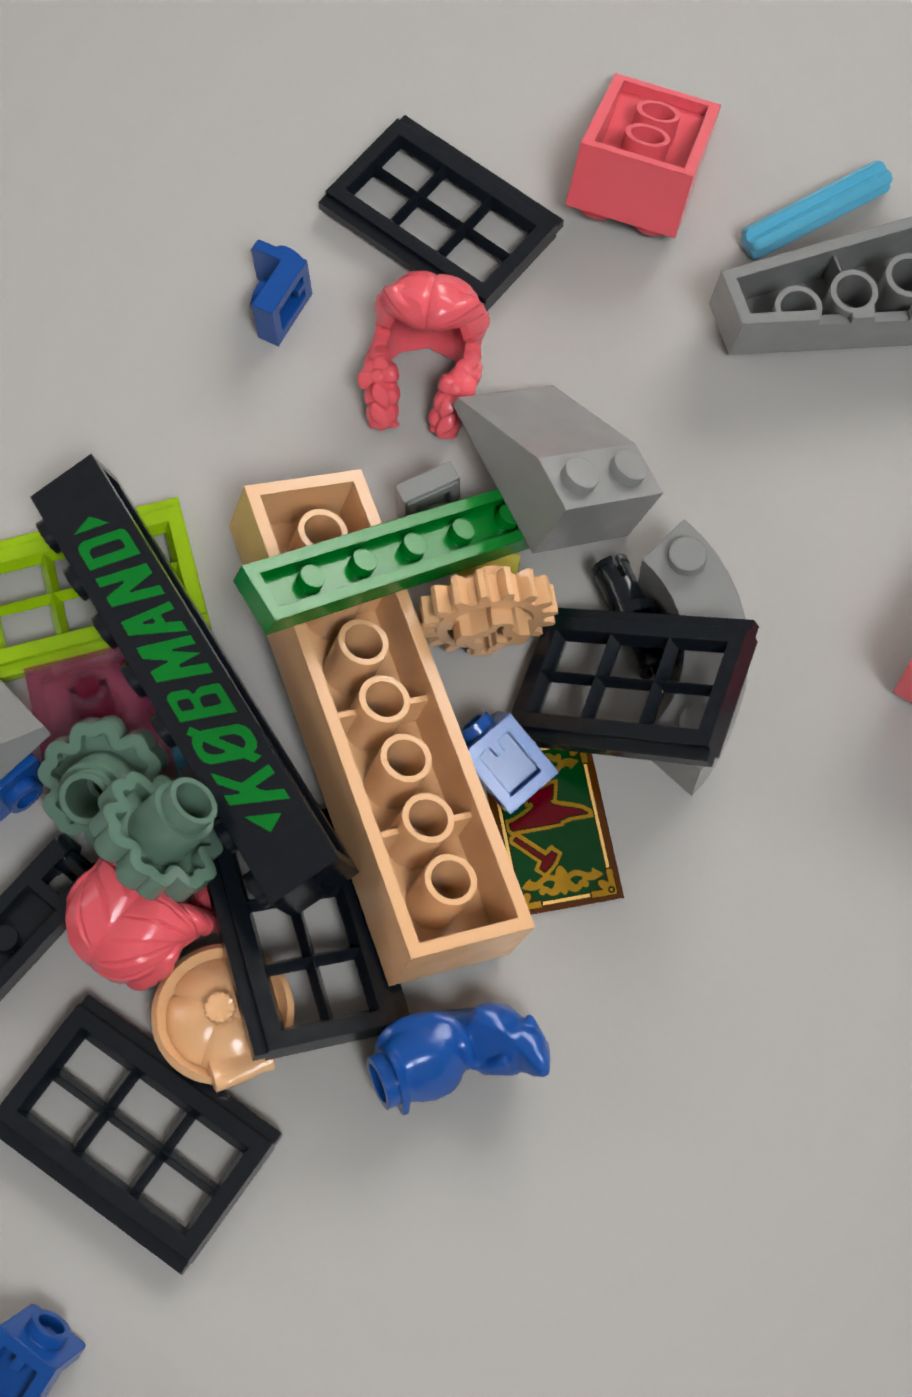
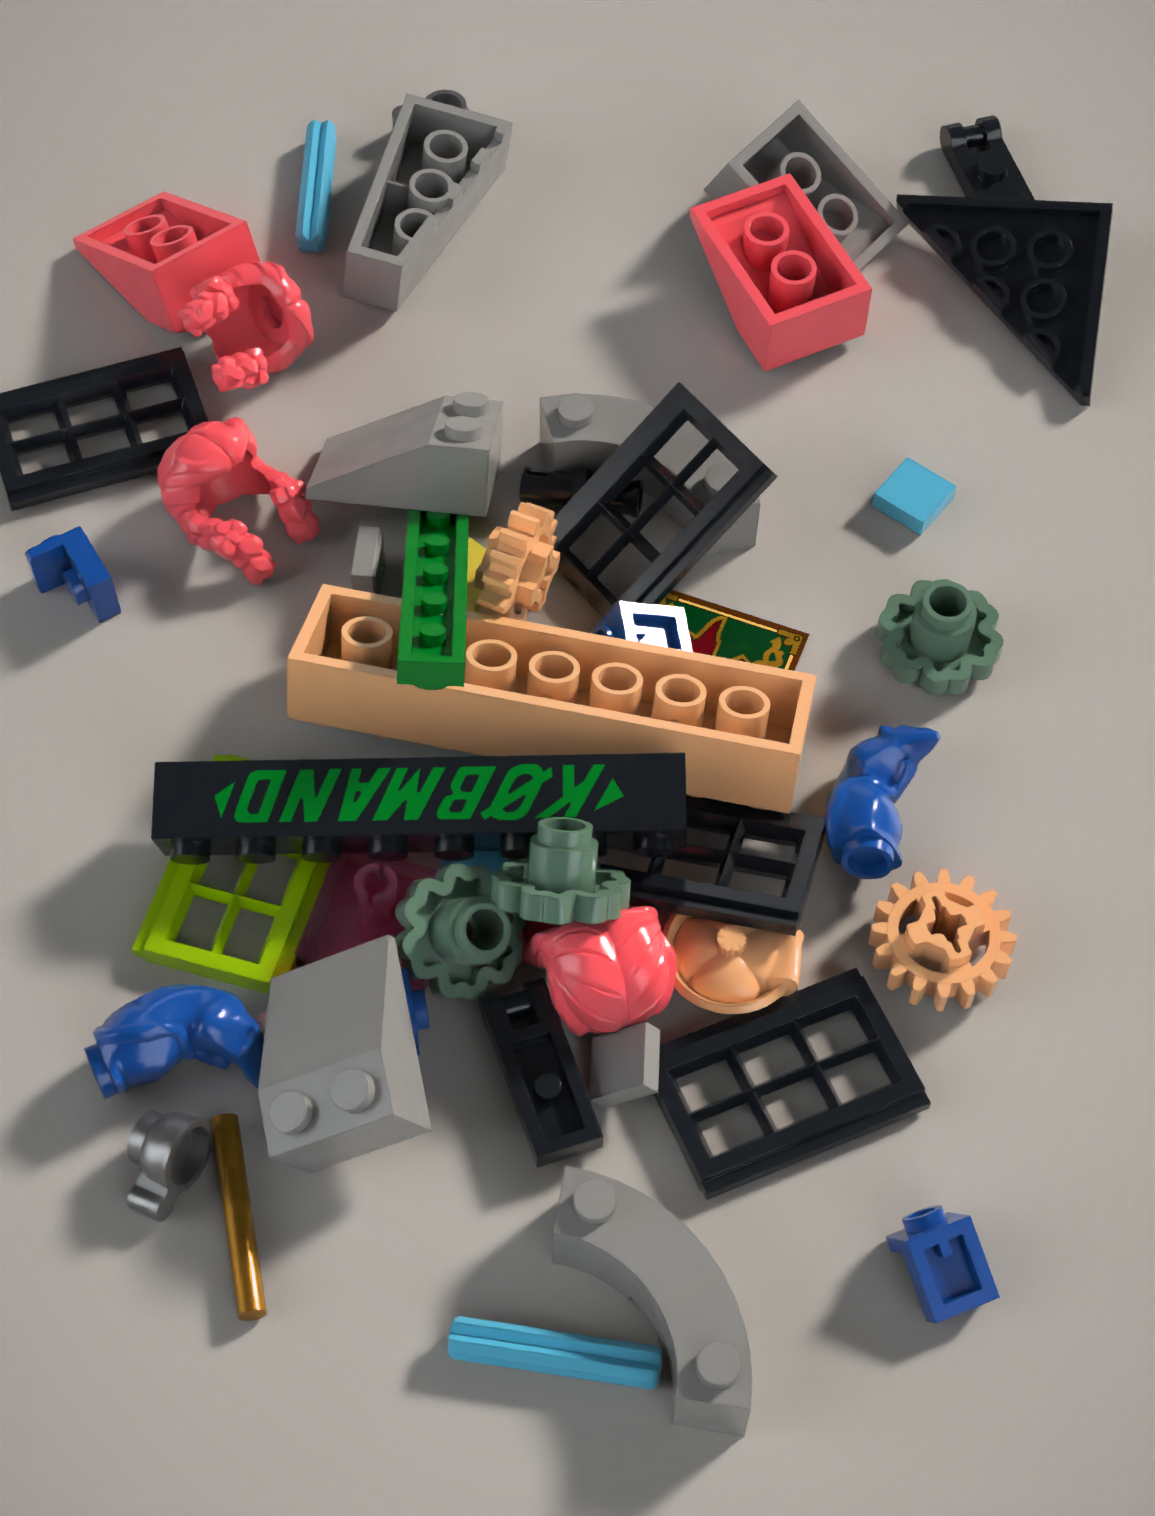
camera: 60 degrees left, 10 degrees down
none -> coral hair [177,262,314,392]
none -> light grey tile [589,1021,660,1108]
none -> light nougat gear [868,869,1017,1012]
none -> medium azure tile [872,457,956,536]
none -> sand green plant [876,579,1004,696]

